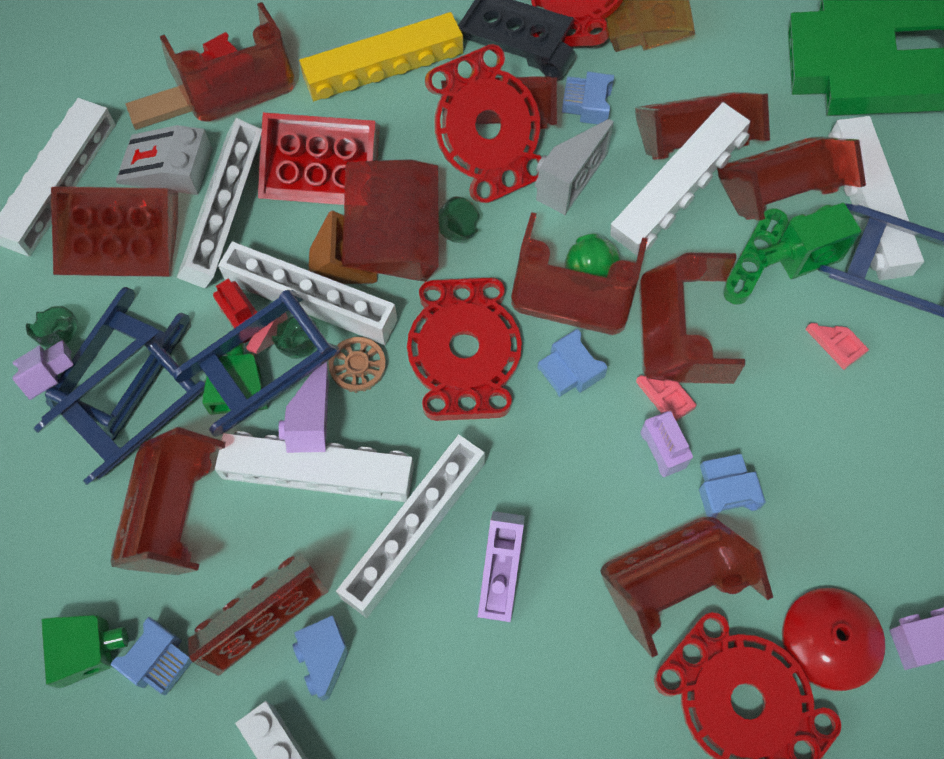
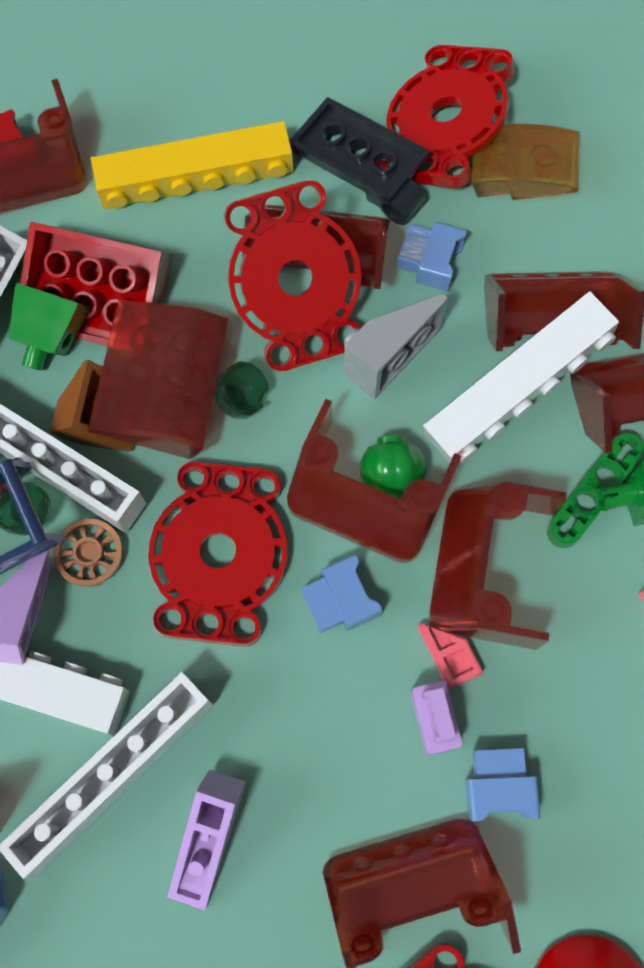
camera: 10 degrees right, 5 degrees up
none -> green torso [9,282,90,371]

